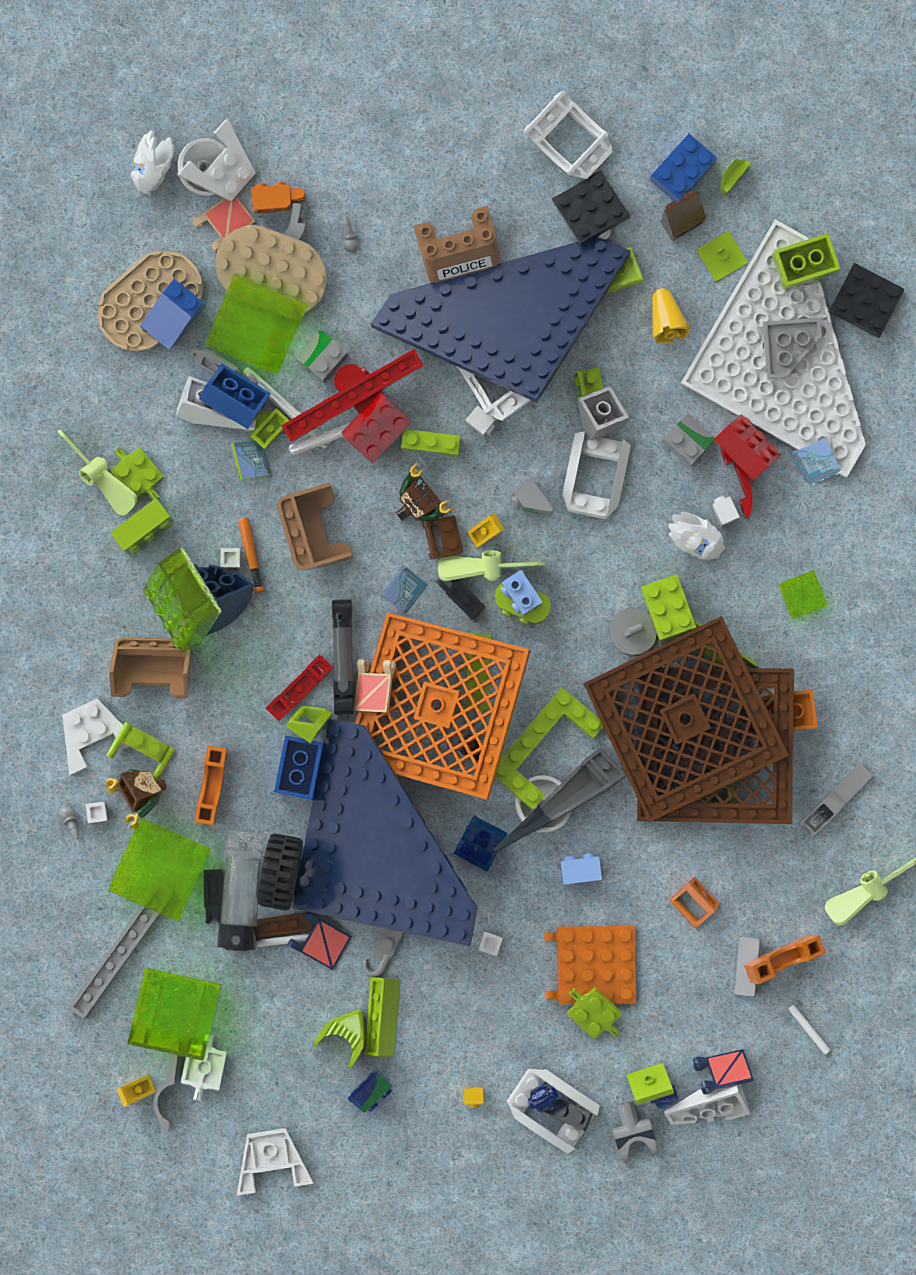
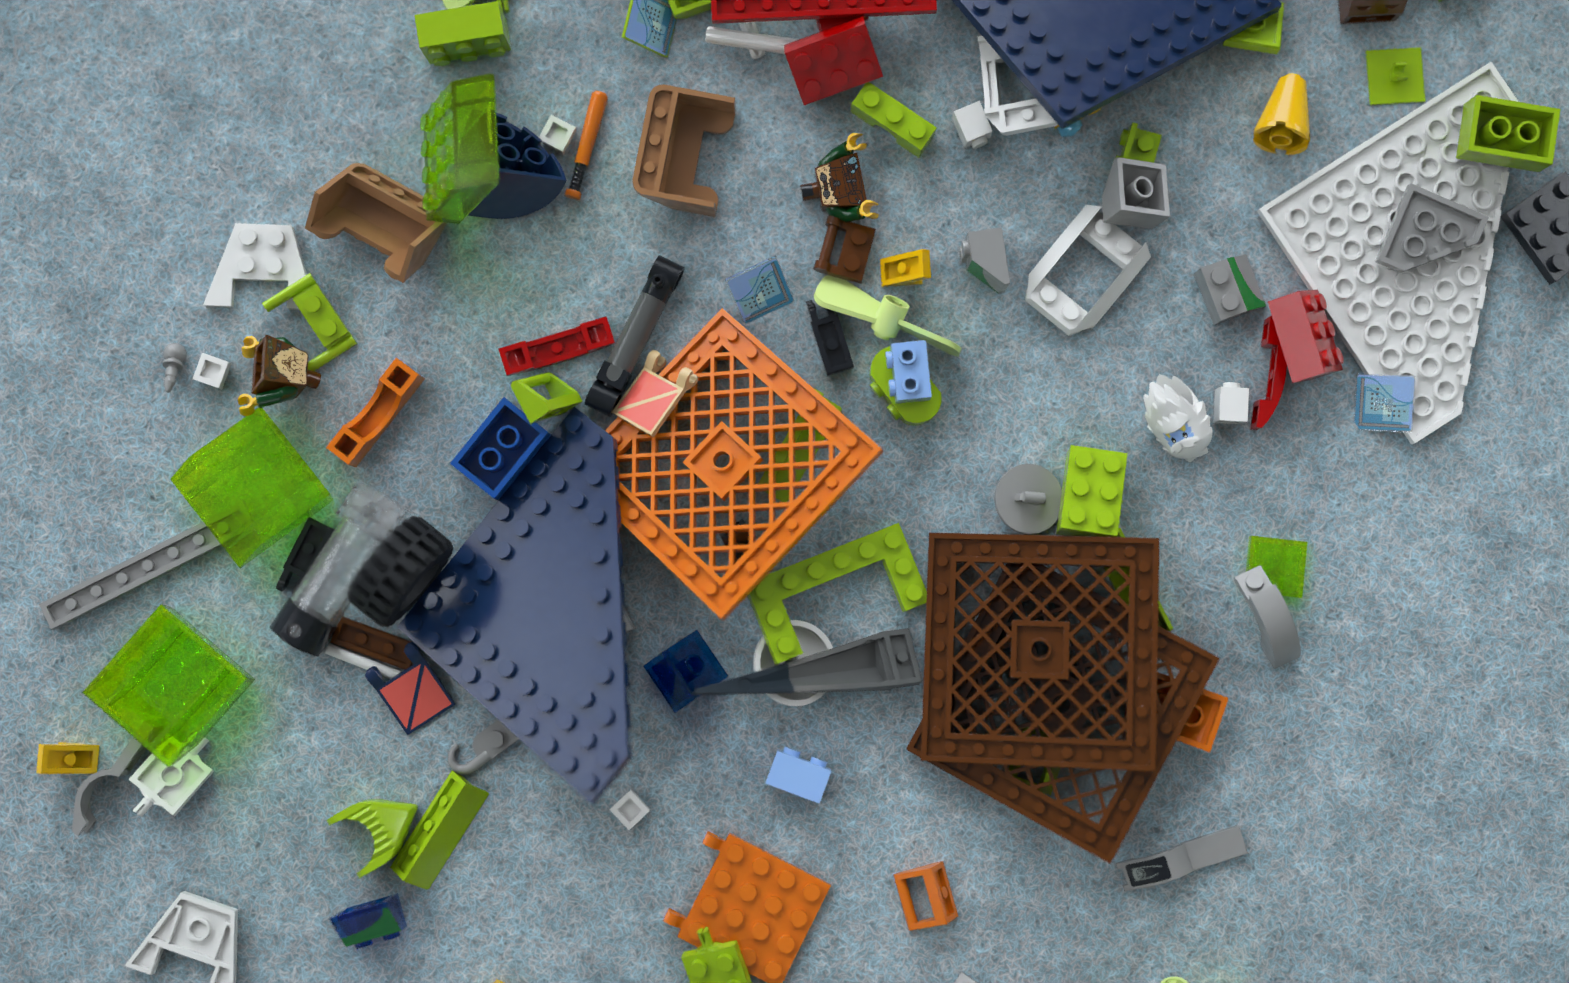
camera: 25 degrees right, 0 degrees up
none -> light grey arch [1234,565,1301,669]

